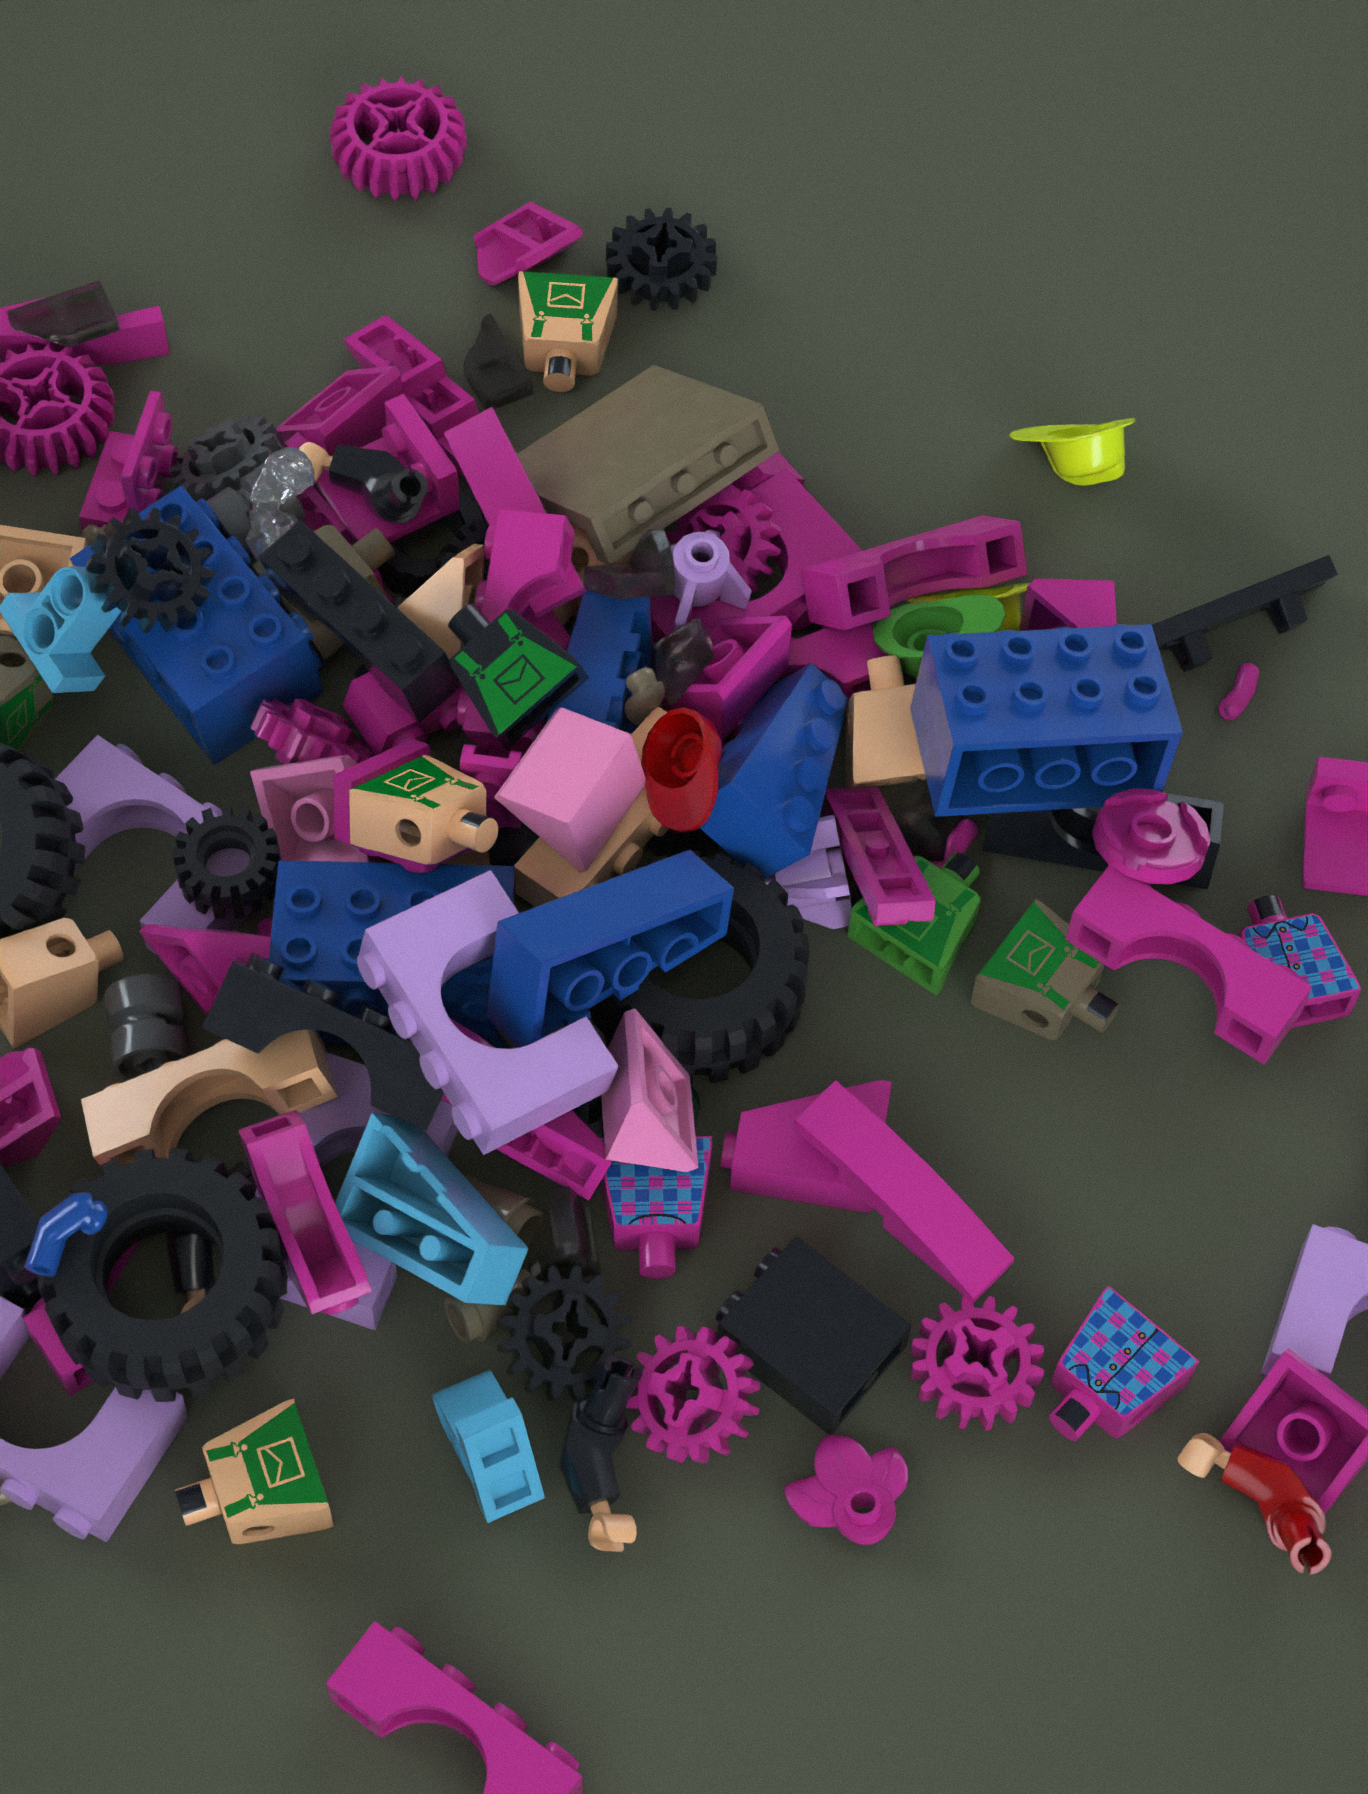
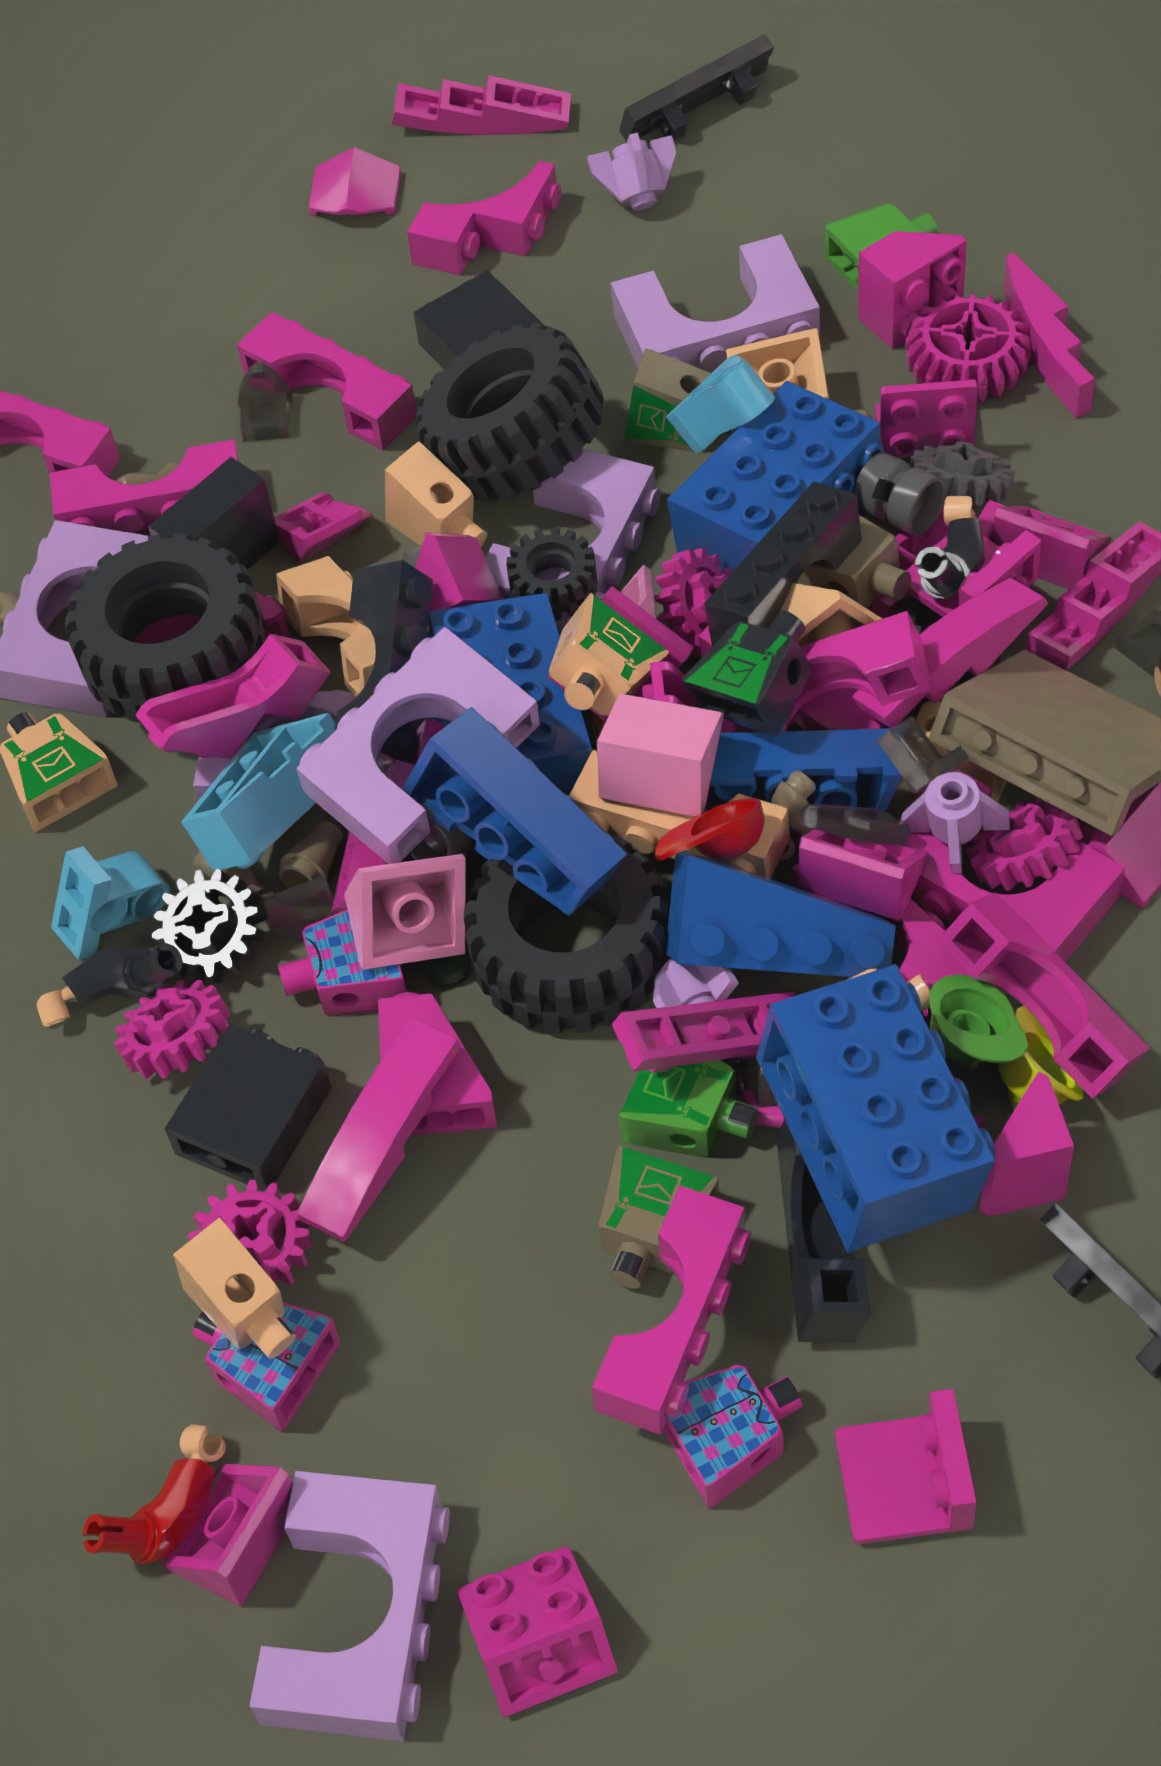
camera: 85 degrees right, 5 degrees down
clear smoke tile [6,280,120,347] -> none
blue arm [25,1192,108,1277] -> none
black gear [86,508,215,633] -> none
clear arm [245,447,314,561] -> none
dark pink plate [784,1435,908,1545] -> none
dark pink tile [1092,788,1211,884] -> none
dark pink piece [1218,662,1260,720] -> none
none -> light nougat torso [173,1217,296,1359]

